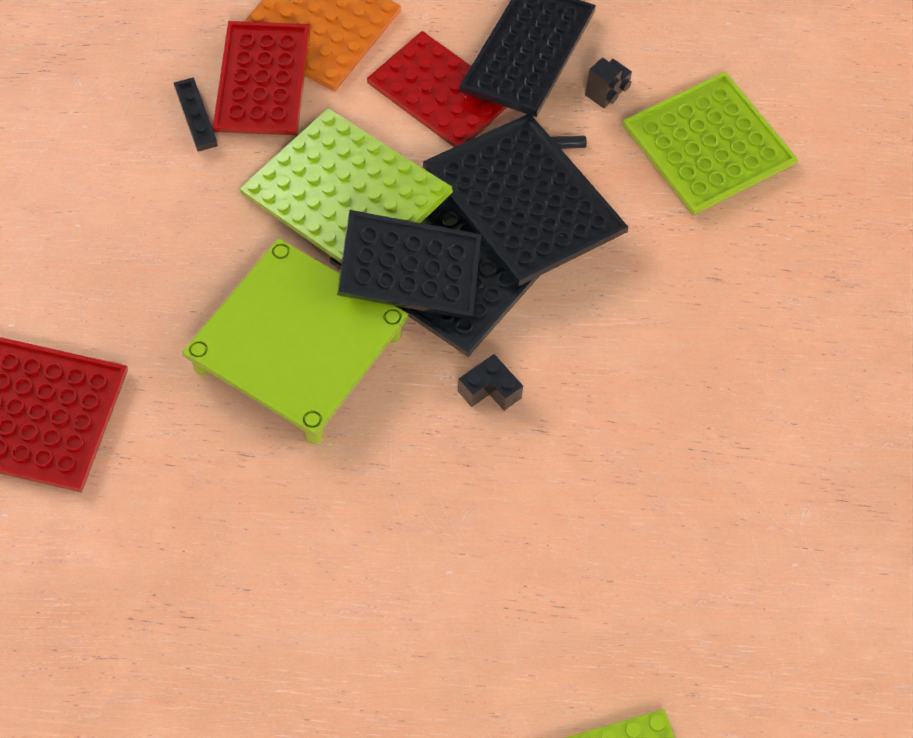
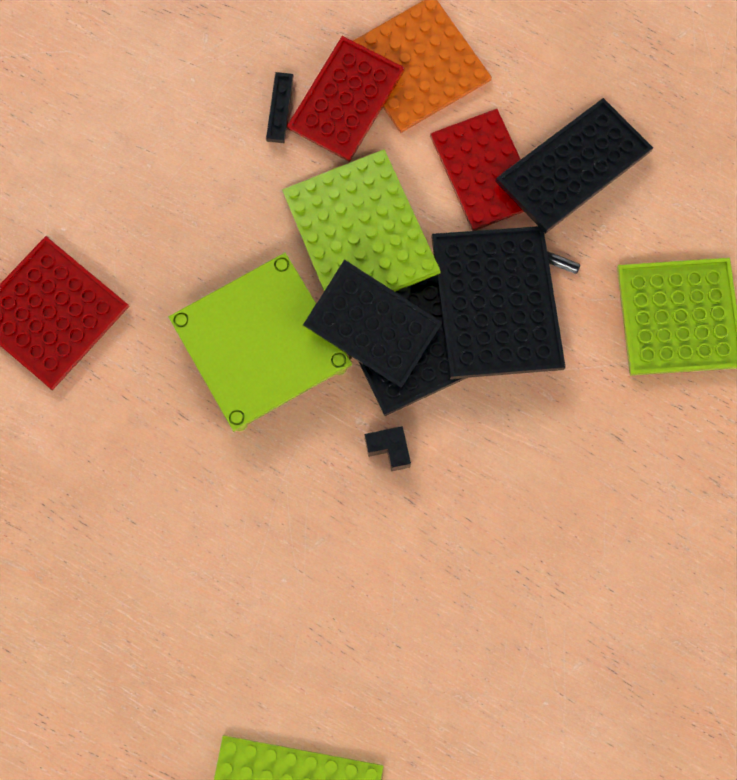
camera: 30 degrees right, 15 degrees up
black brick [585,57,632,108] -> none

